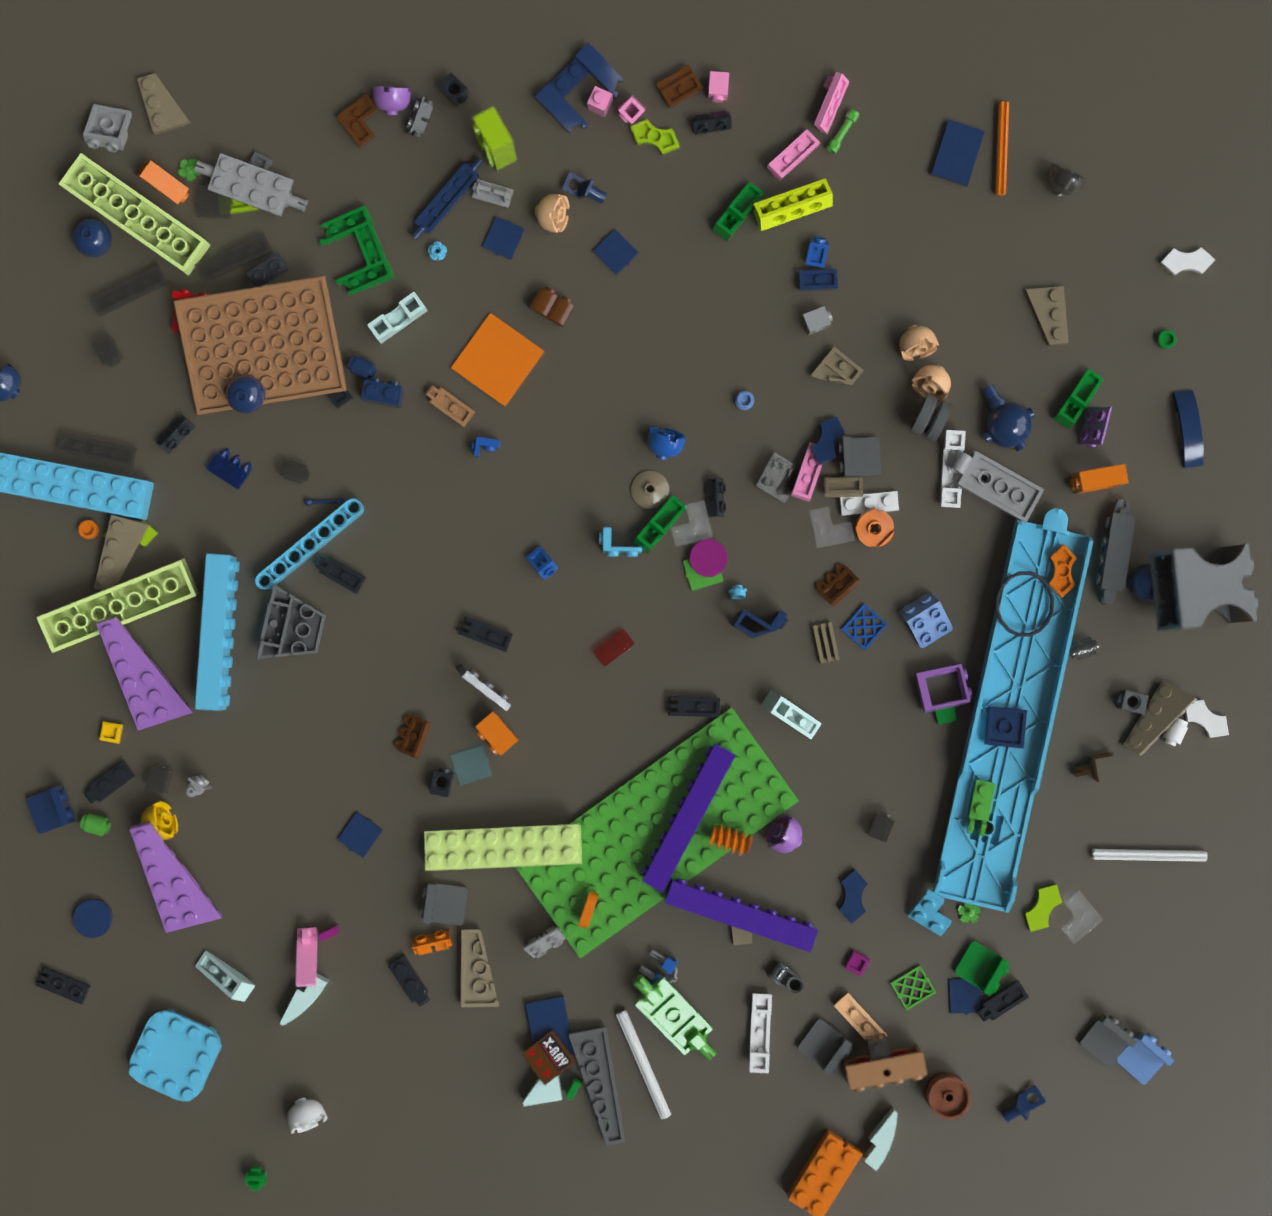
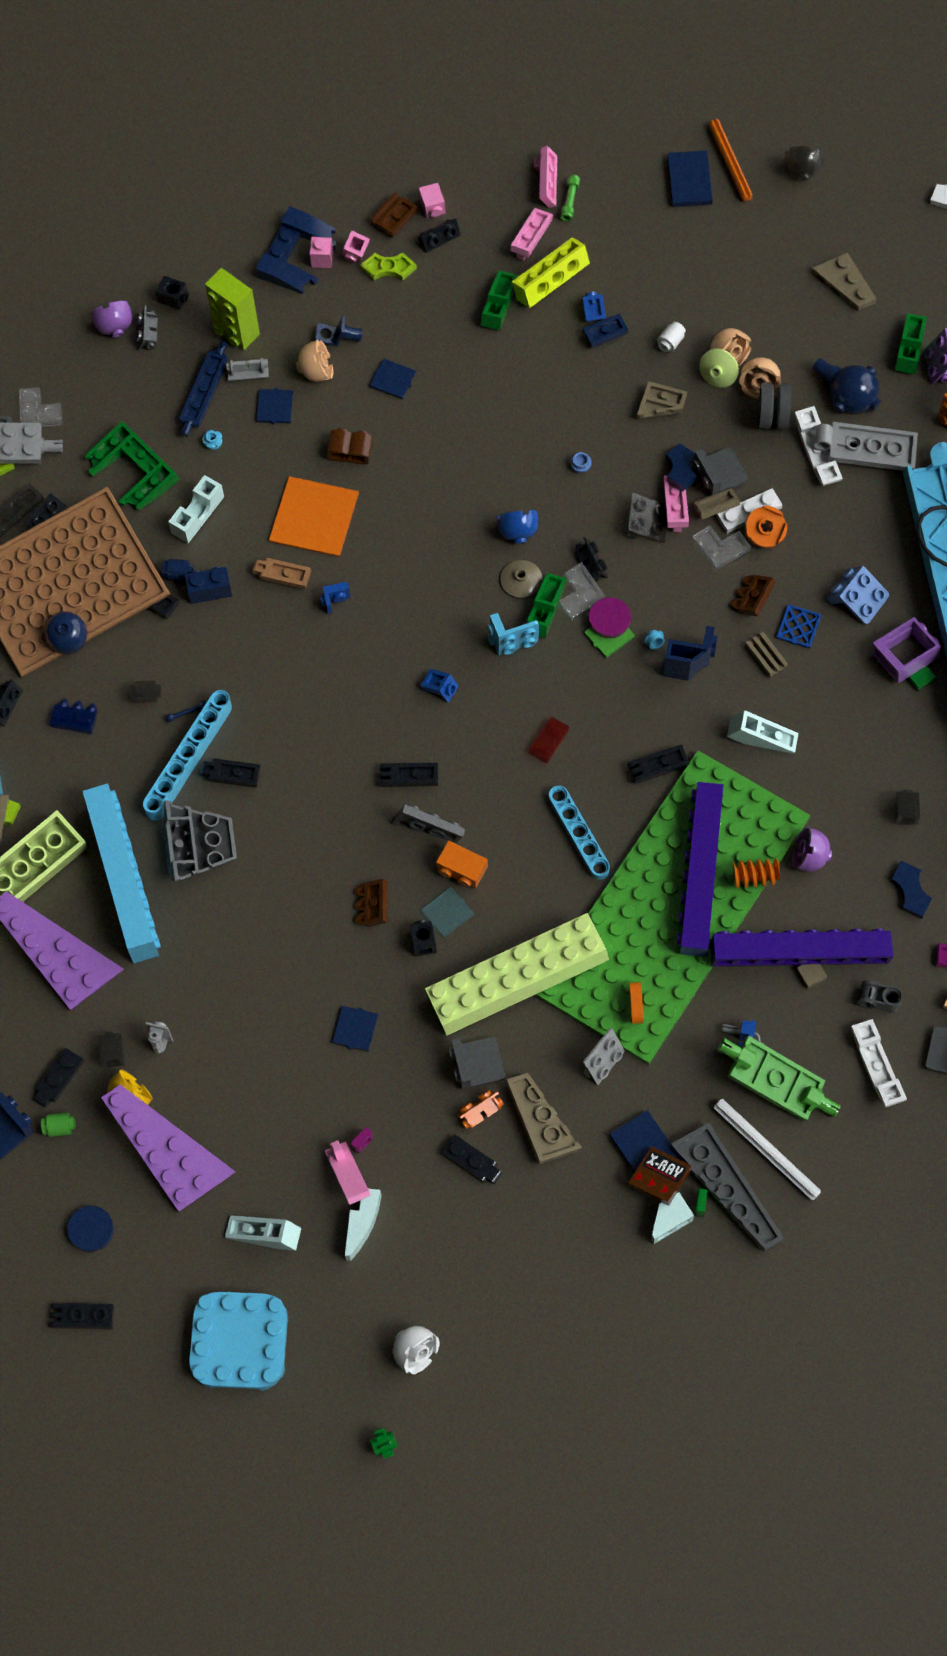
camera: 20 degrees left, 20 degrees down
yellow tile [99,721,123,744] -> none
reddish brown plate [336,94,379,148] -> none
light grey brick [802,306,833,335] -> none
none -> clear plate [19,387,62,427]
none -> medium azure beam [549,786,610,880]
none -> white brick [657,322,686,352]
none -> yellowish green dish [699,349,739,388]

